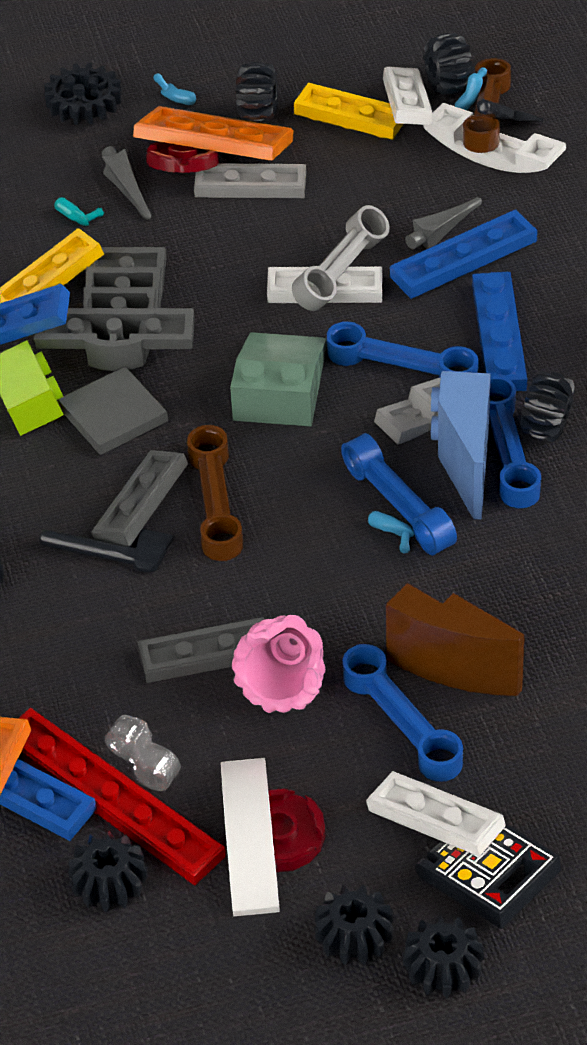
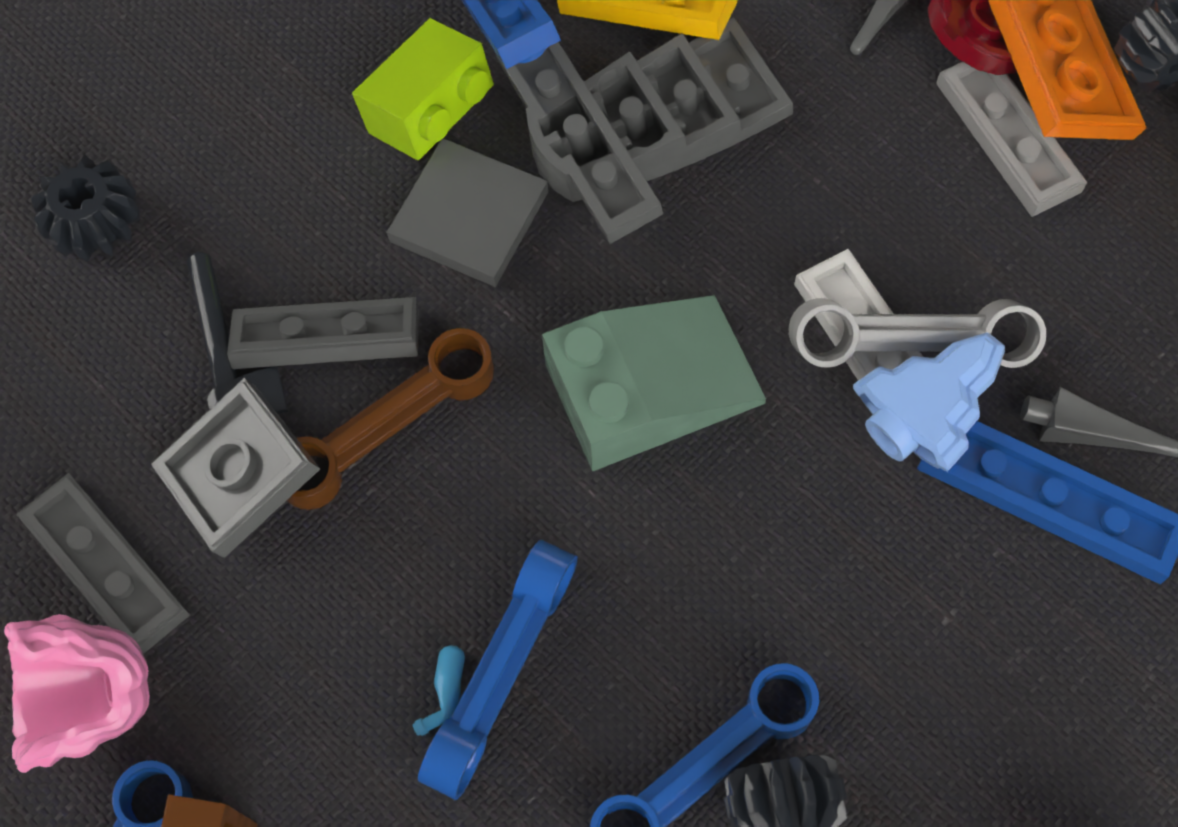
camera: 60 degrees right, 20 degrees up
blue piece [327,322,478,378] -> none
light grey slope [374,377,441,445] -> none
medium blue slope [431,371,491,519] -> none
blue plate [472,272,527,391] -> none
none -> tile [151,378,320,558]
none -> light blue rock [853,332,1005,472]

